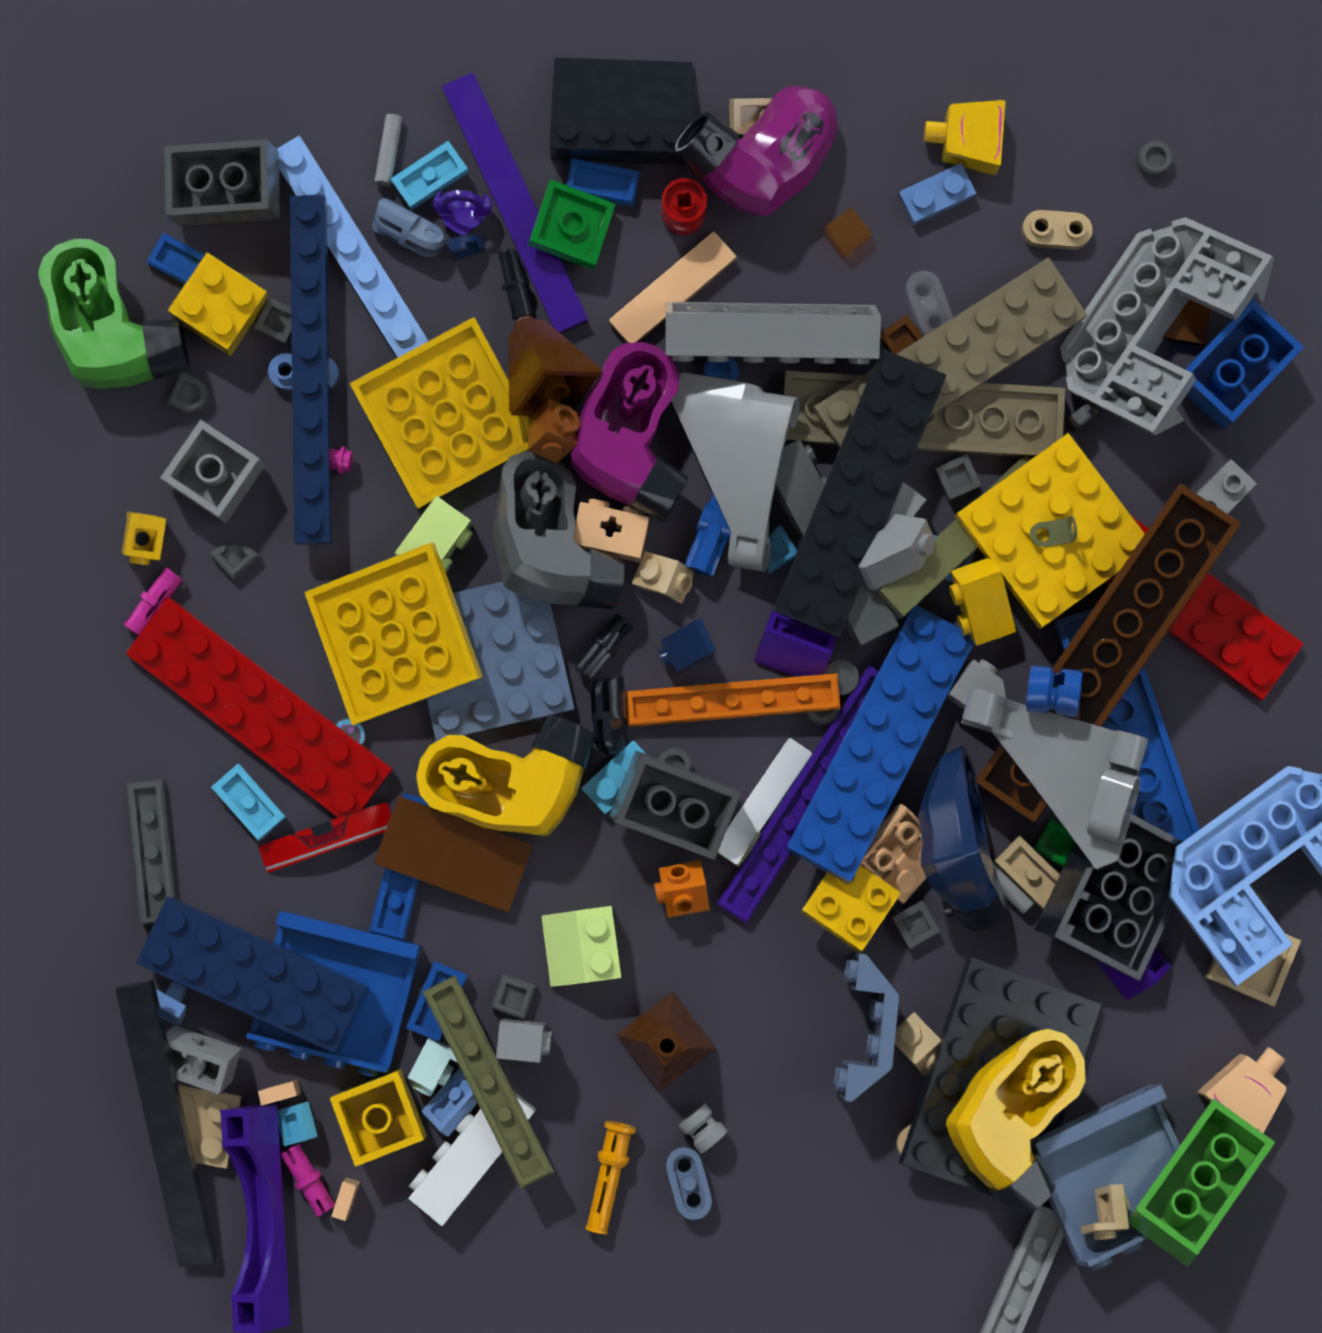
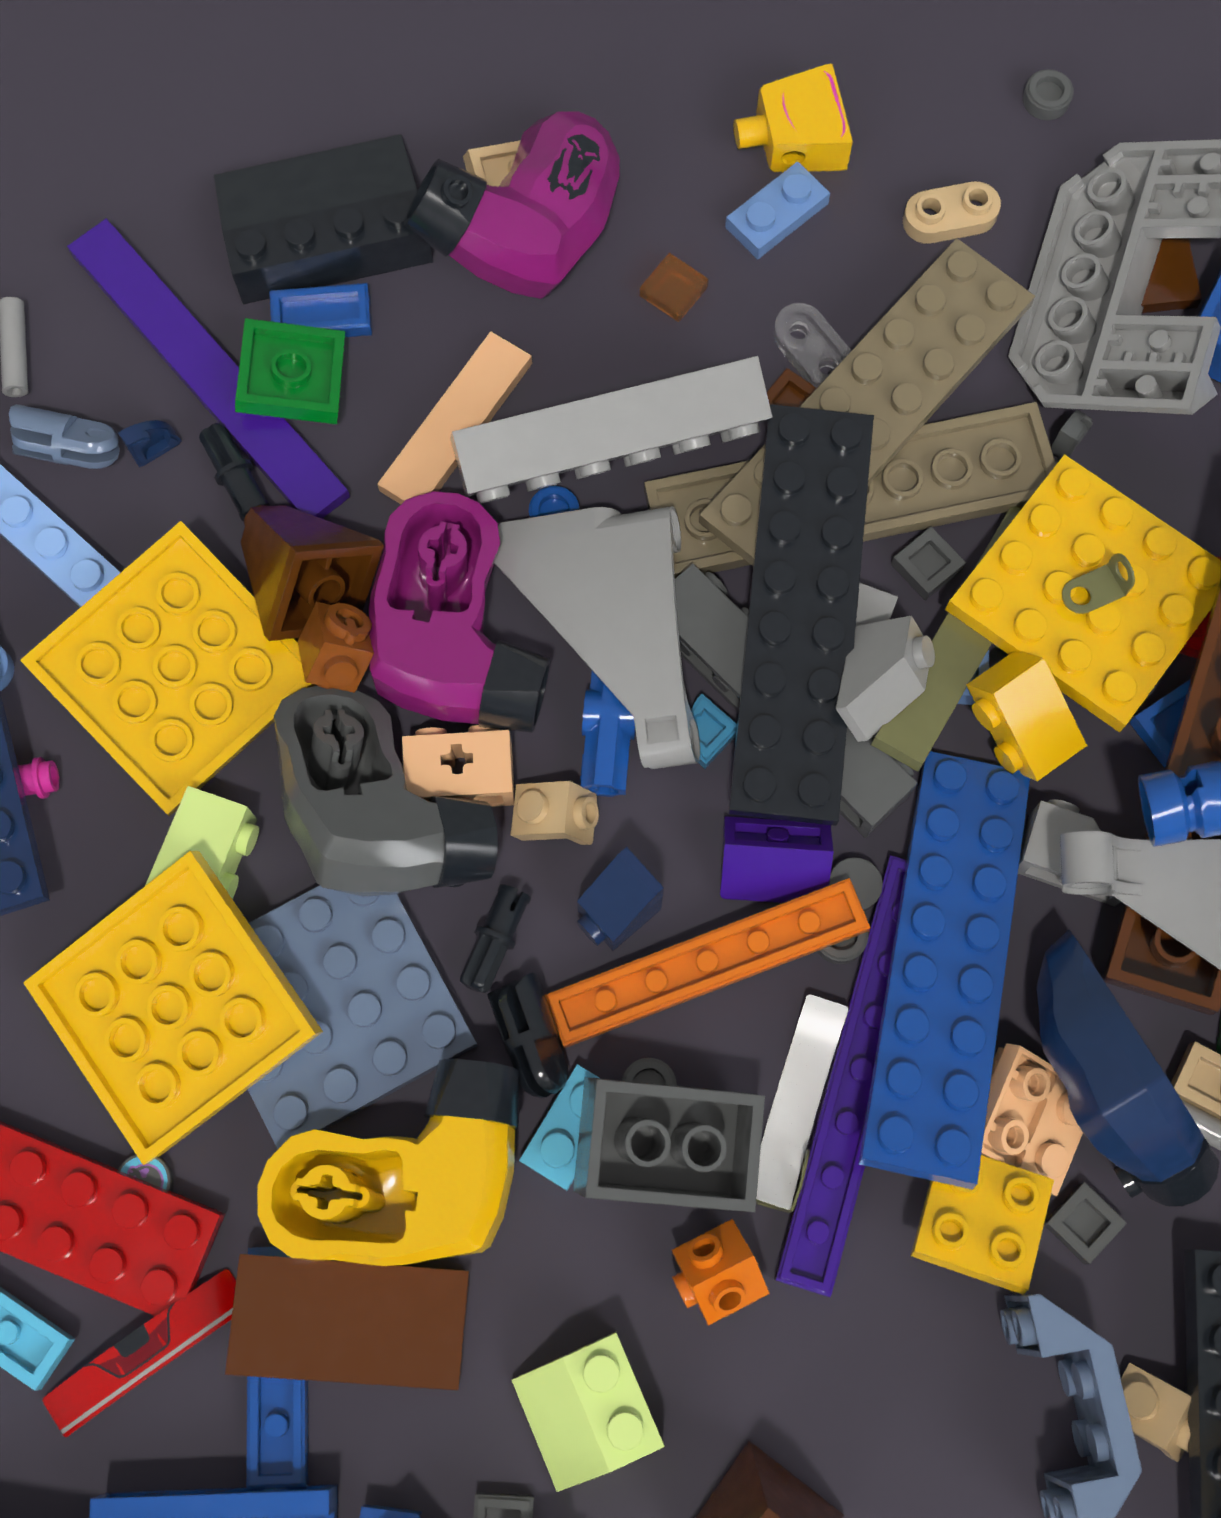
camera: 10 degrees left, 10 degrees down
medium azure plate [391,141,469,210] -> none
dark purple piece [433,190,492,236] -> none
red wheel [661,178,707,236] -> none

